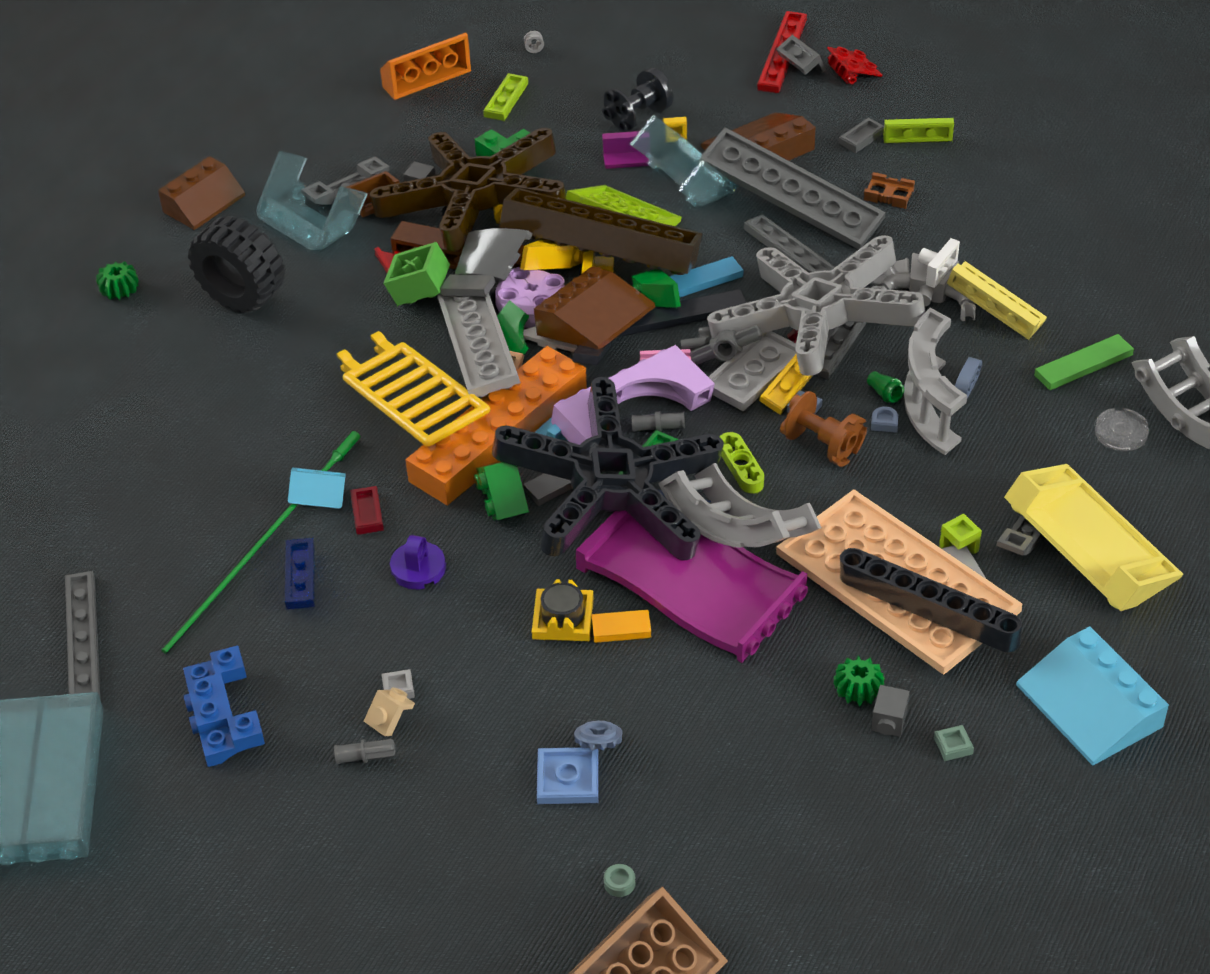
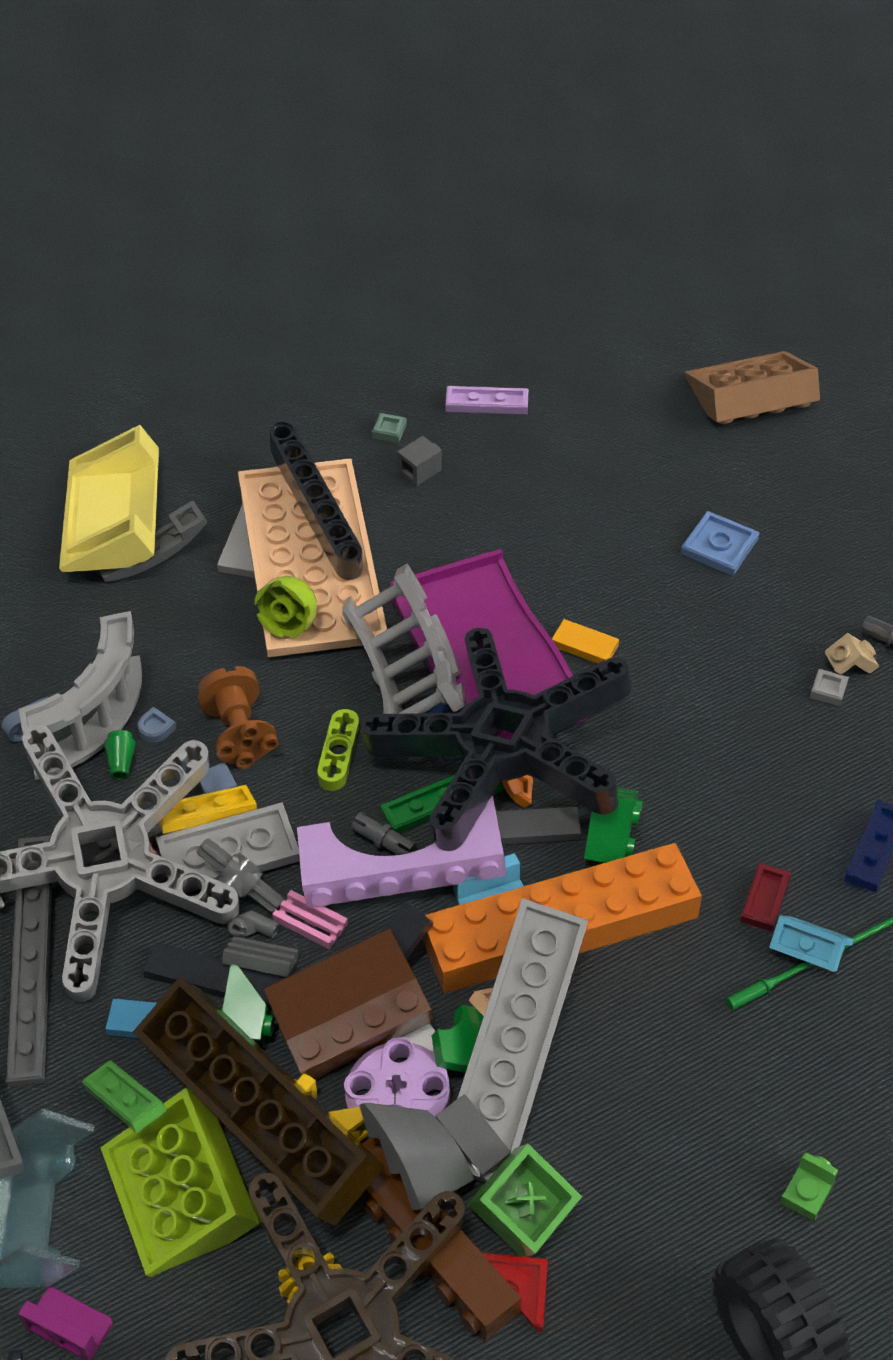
camera: 150 degrees left, 5 degrees up
yellow bar [337,331,490,447] -> none
dark purple tile [390,535,446,589] -> none
piece [532,579,594,641] -> none
sand blue gear [574,721,622,751] -> none
sand green tile [604,864,635,897] -> none
green gear [834,655,885,707] -> none
lime panel [939,514,982,554] -> none
medium azure slope [1016,626,1169,766] -> none
none -> bright green tile [81,1060,167,1133]
none -> dark grey tile [222,936,299,977]
none -> lime cylinder [254,576,317,638]
none -> lavender tile [445,386,529,415]
none -> bright green bracket [780,1152,838,1221]

